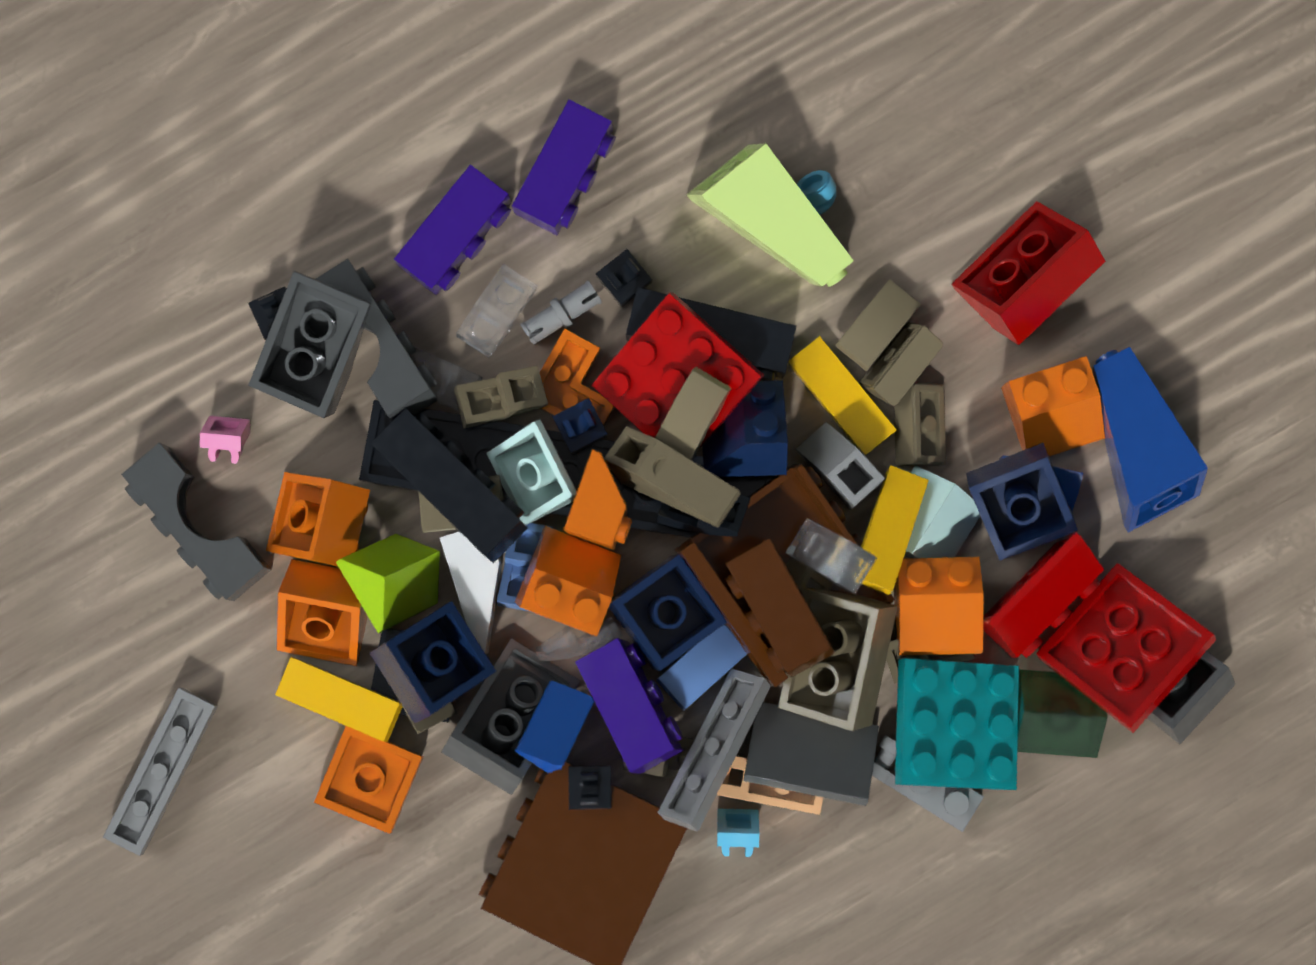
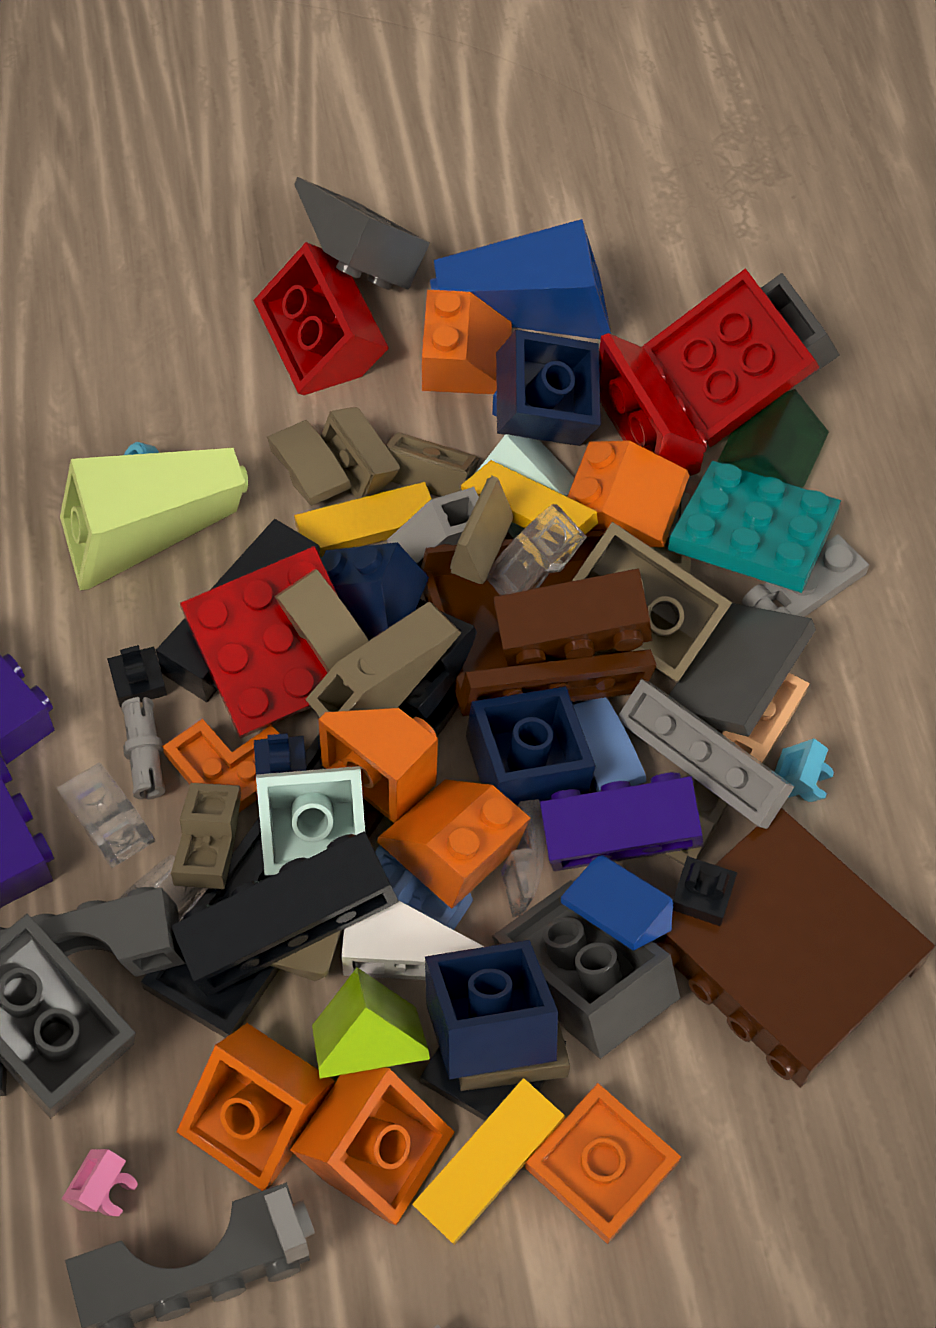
camera: 75 degrees left, 25 degrees down
none -> light grey plate [264,1187,315,1264]
none -> dark grey slope [294,177,430,290]
none -> dark tan slope [450,475,513,584]

